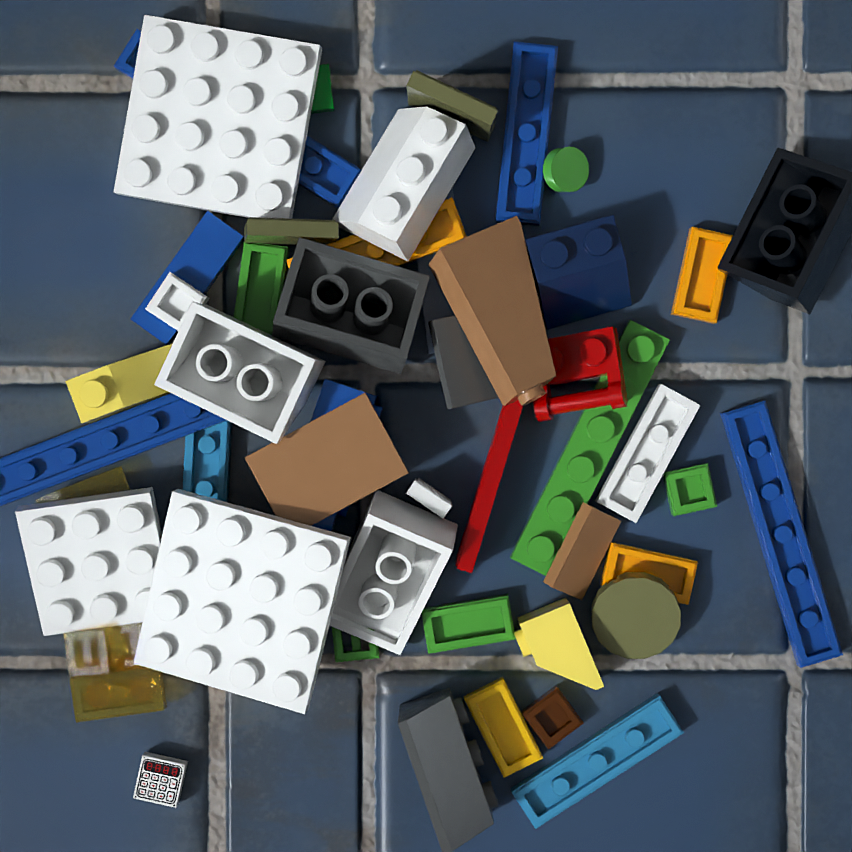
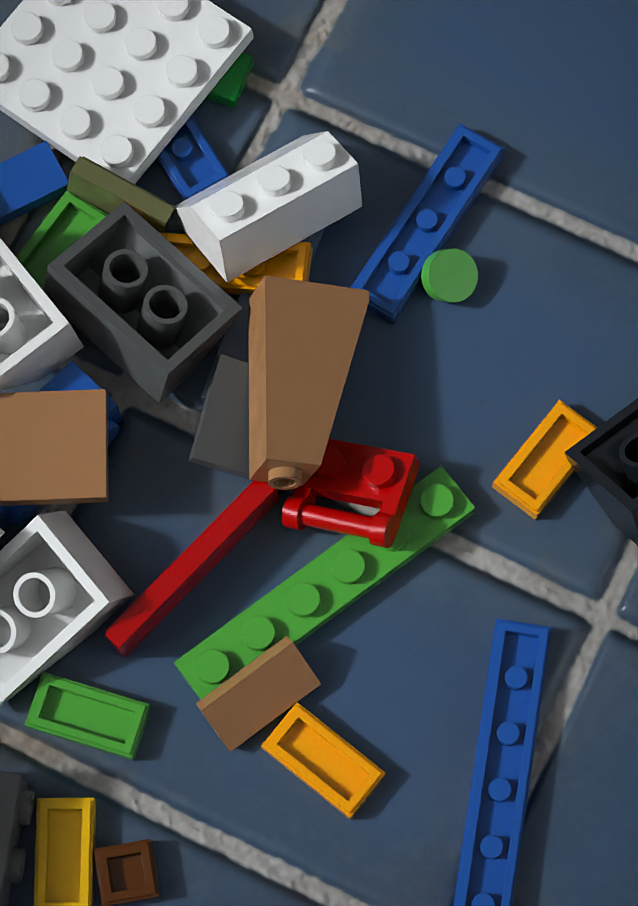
camera: 30 degrees right, 15 degrees down
olive tile [406,70,498,142] -> none
white tile [406,478,452,519] -> none
light yellow slope [514,598,604,690] -> none
dark blue slope [525,215,632,330] -> none
olive tile [591,572,681,659] -> none
white plate [595,384,700,523] -> none
bright green tile [663,463,717,516] -> none

